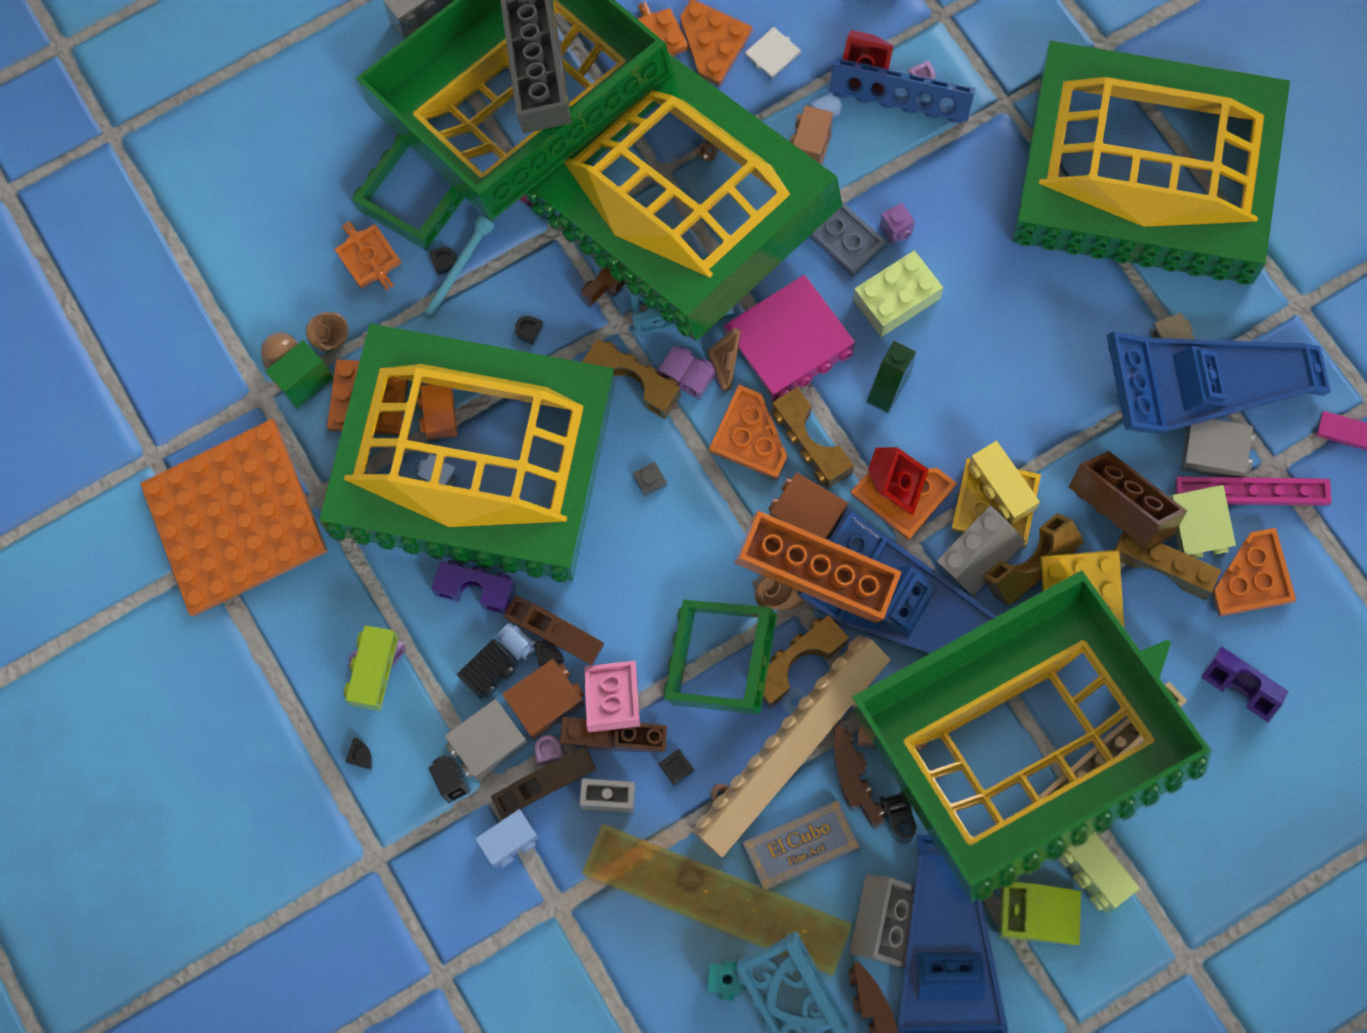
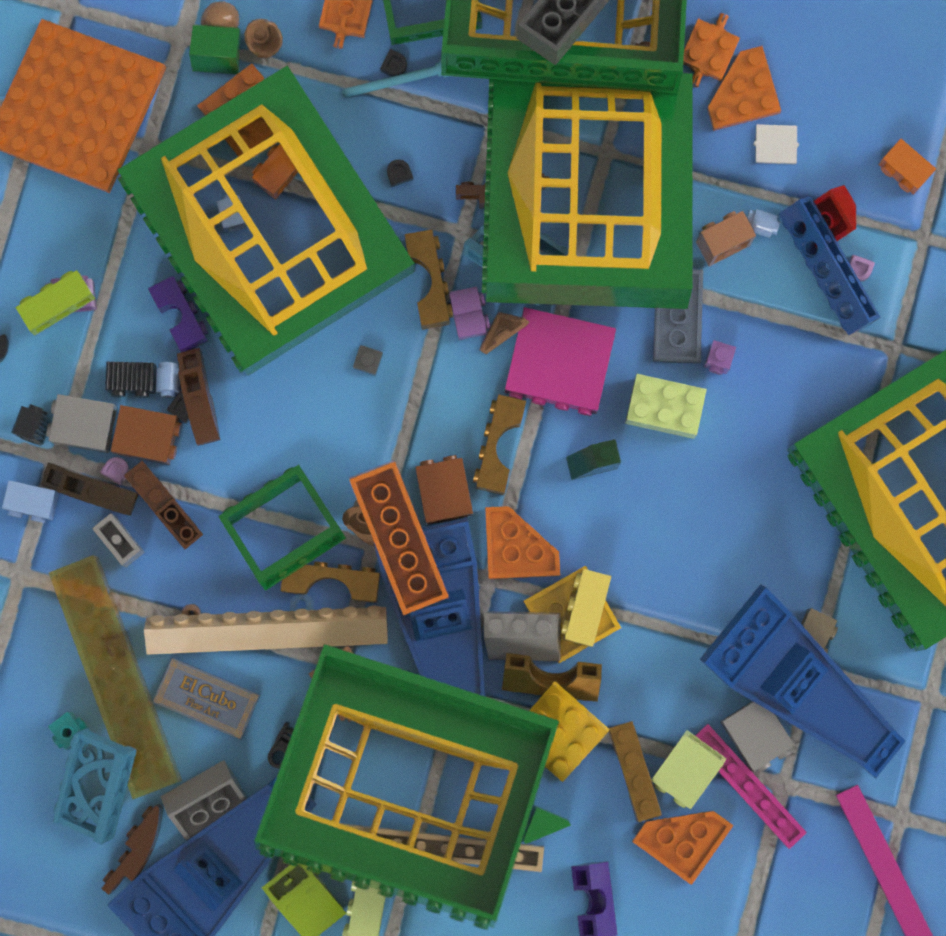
camera: 40 degrees right, 10 degrees up
bright pink plate [584,661,640,732] -> none
black tile [658,749,695,786] -> none
orange plate [709,385,787,480] -> none
reddish brown slope [833,725,885,830] -> none
red slope [868,447,929,515] -> none
reddish brown brick [1069,451,1187,549] -> none

